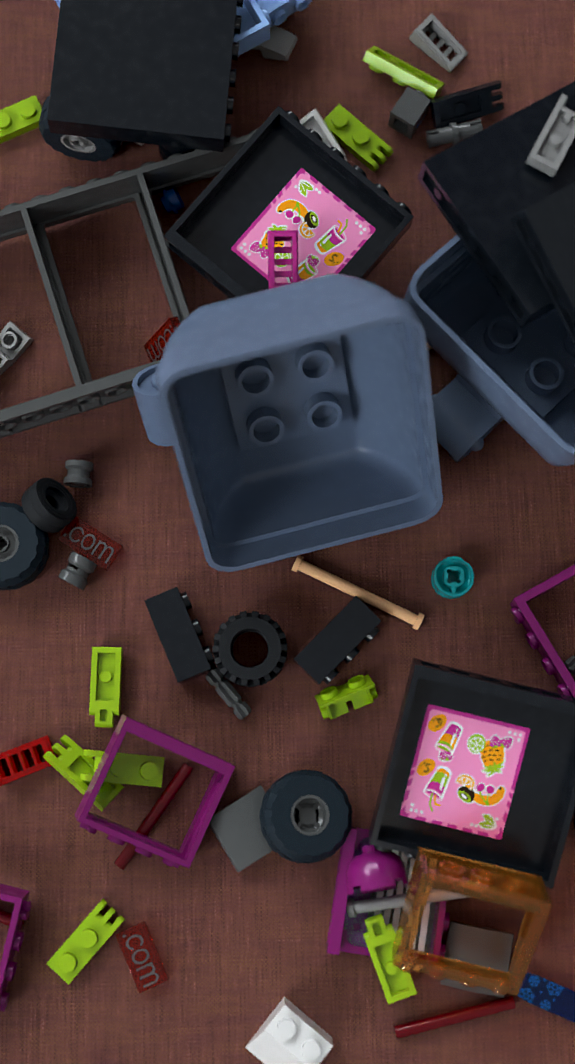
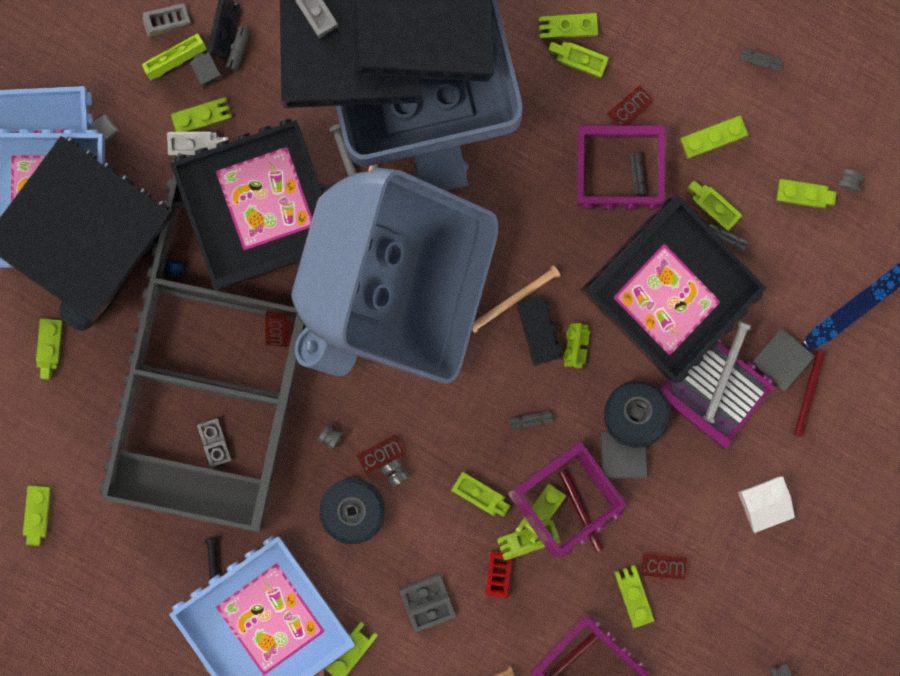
camera: 60 degrees left, 5 degrees up
black tyre [21,478,77,533] -> none
black brick [144,587,215,684] -> none
black tyre [213,611,287,687] -> none
dark pink slope [267,230,299,289] -> none
magenta cylinder [346,845,409,896] -> none
lime hinge [363,913,417,1004] -> none
clear orange windscreen [392,847,552,996] -> none
teal wheel [431,556,474,599] -> none

